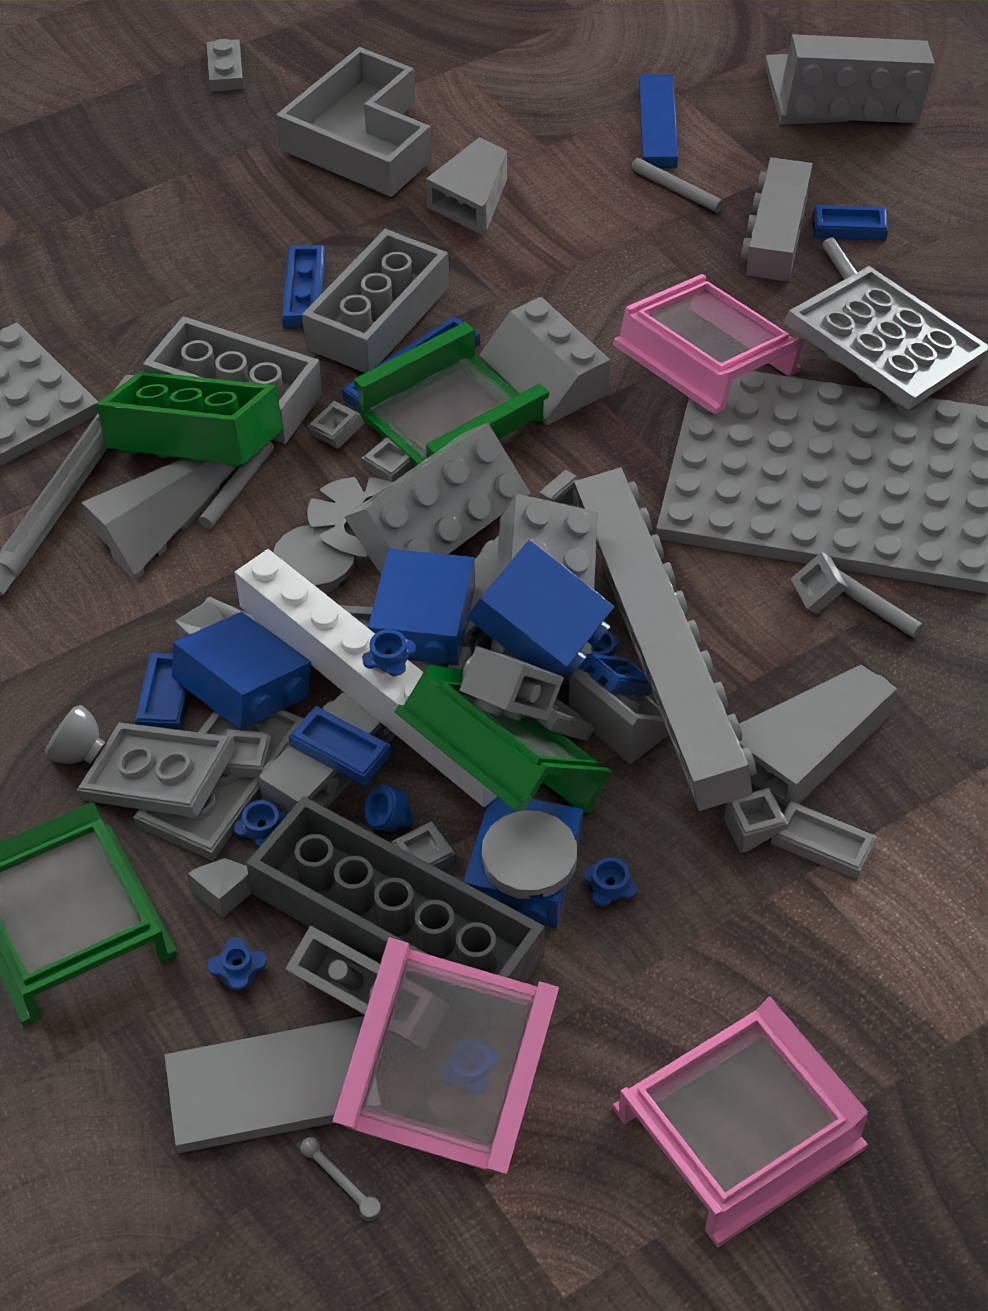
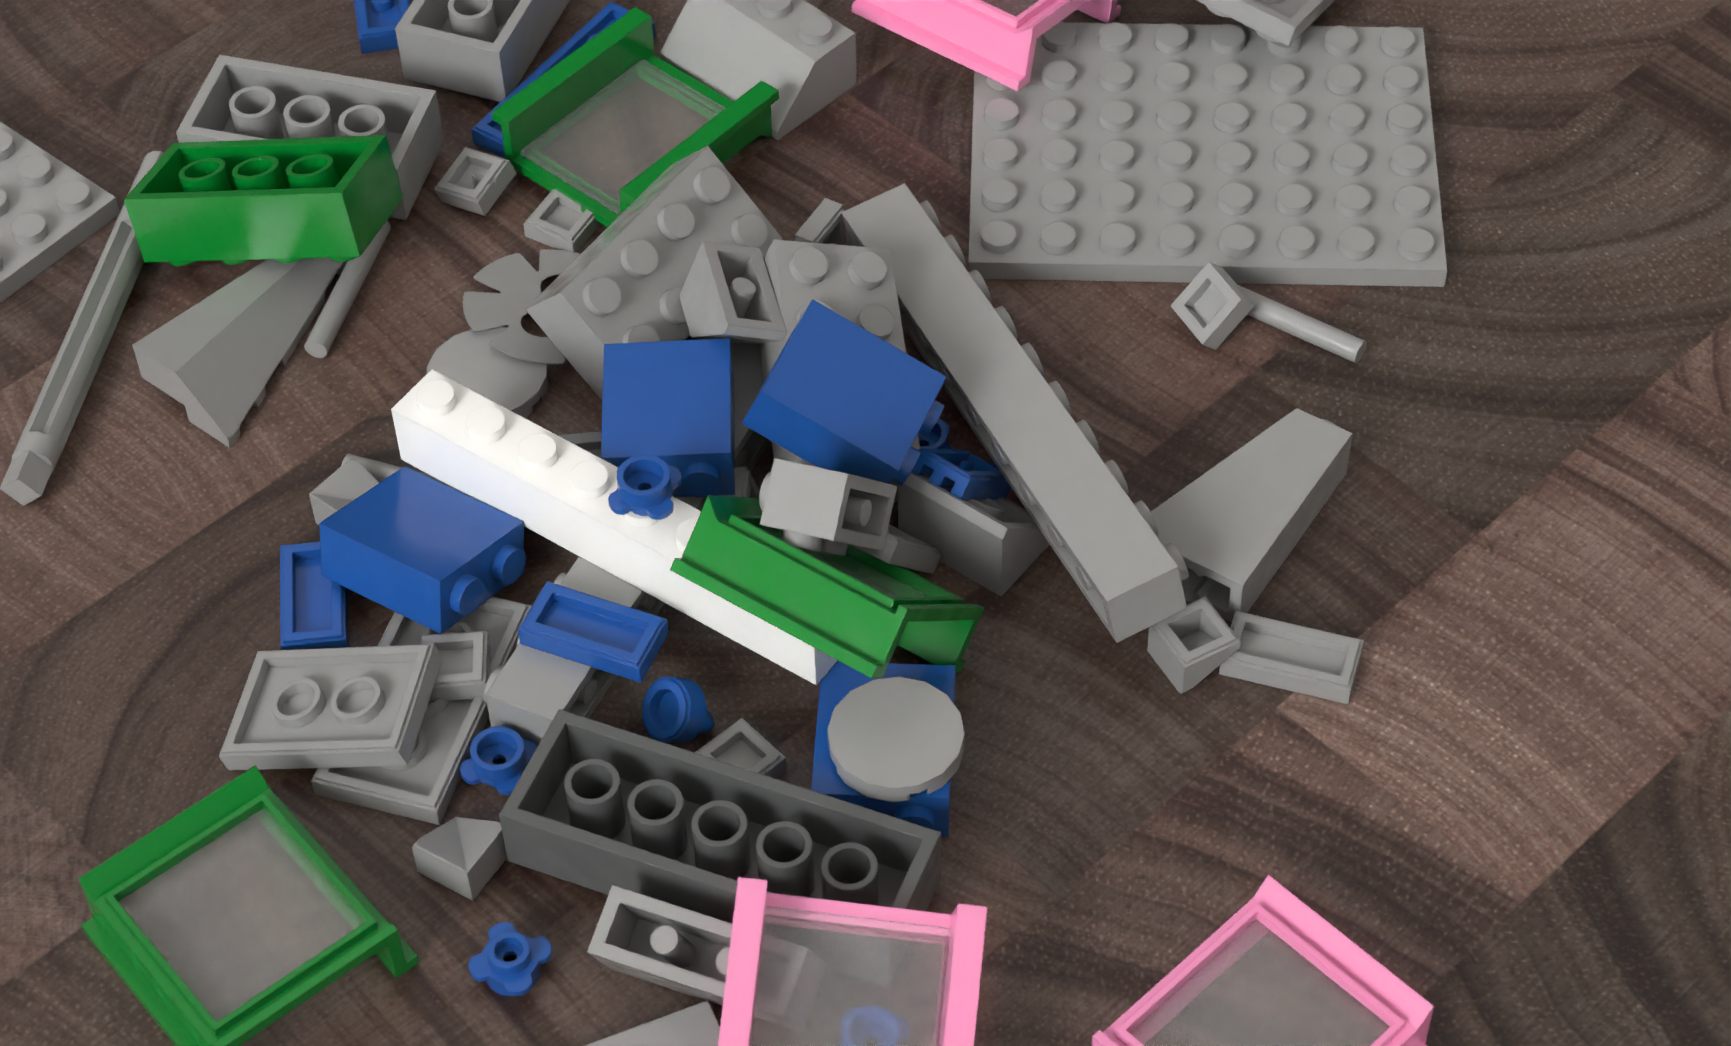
camera: 10 degrees left, 0 degrees up
light grey brick [45,705,106,765] -> none
blue plate [583,857,638,906] -> none
none -> light grey slope [679,241,787,344]

